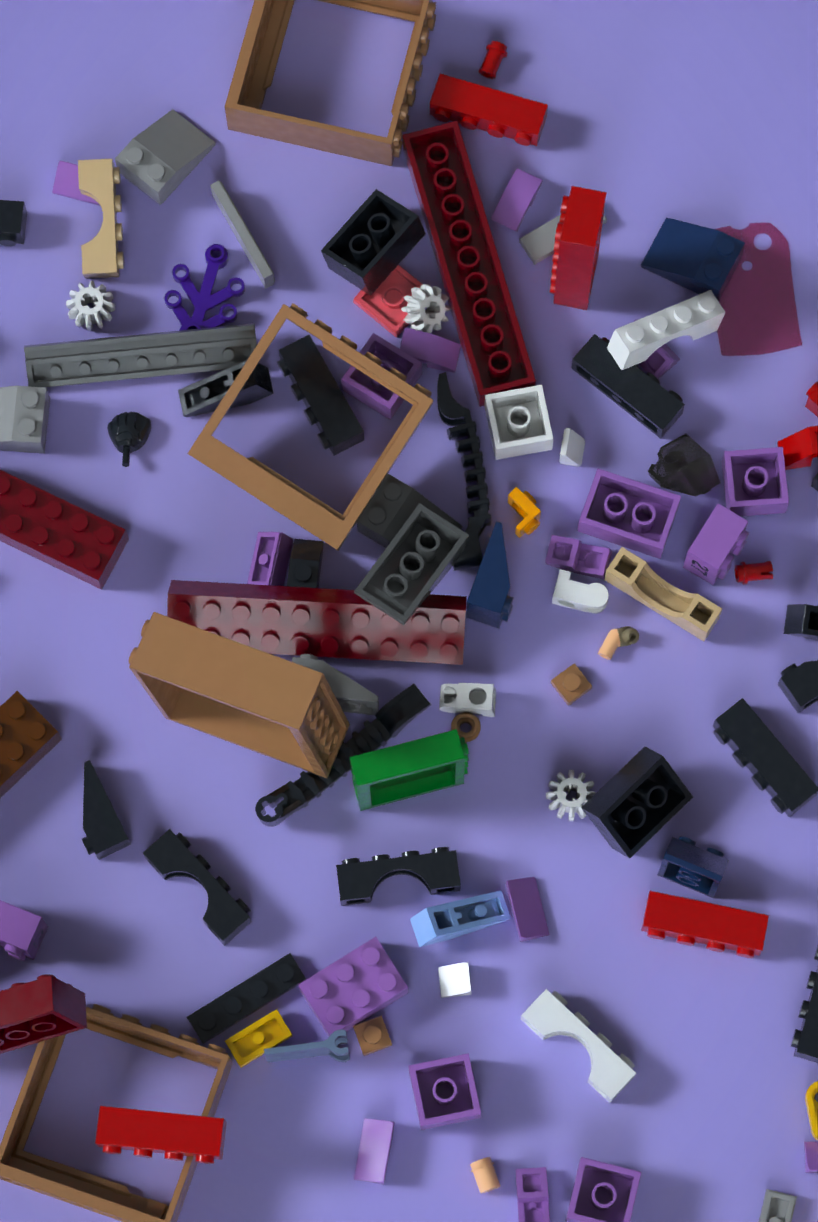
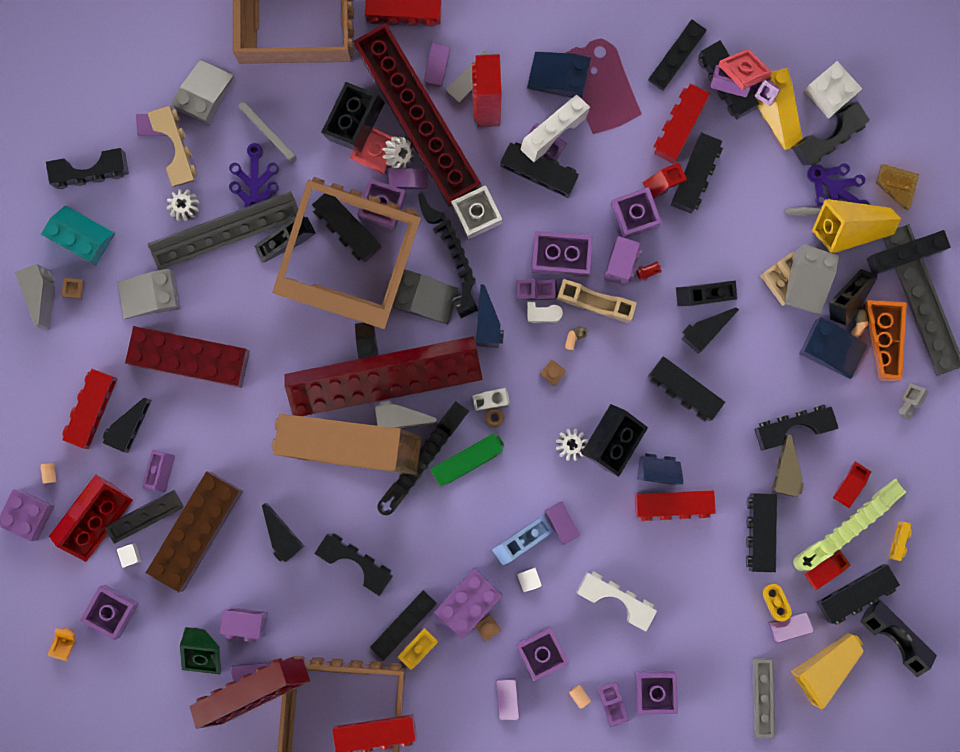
camera: 15 degrees left, 10 degrees up
black piece [107,412,151,467] -> none
medium lavender slope [247,532,293,586] -> none
sand blue flag [264,1030,350,1063] -> none
black arch [336,847,461,906] -> none
dark grey slope [354,503,469,625] -> none
light orange bracket [507,487,541,538] -> none
white slope [559,428,585,467] -> none
clear smoke slope [648,434,721,497] -> none

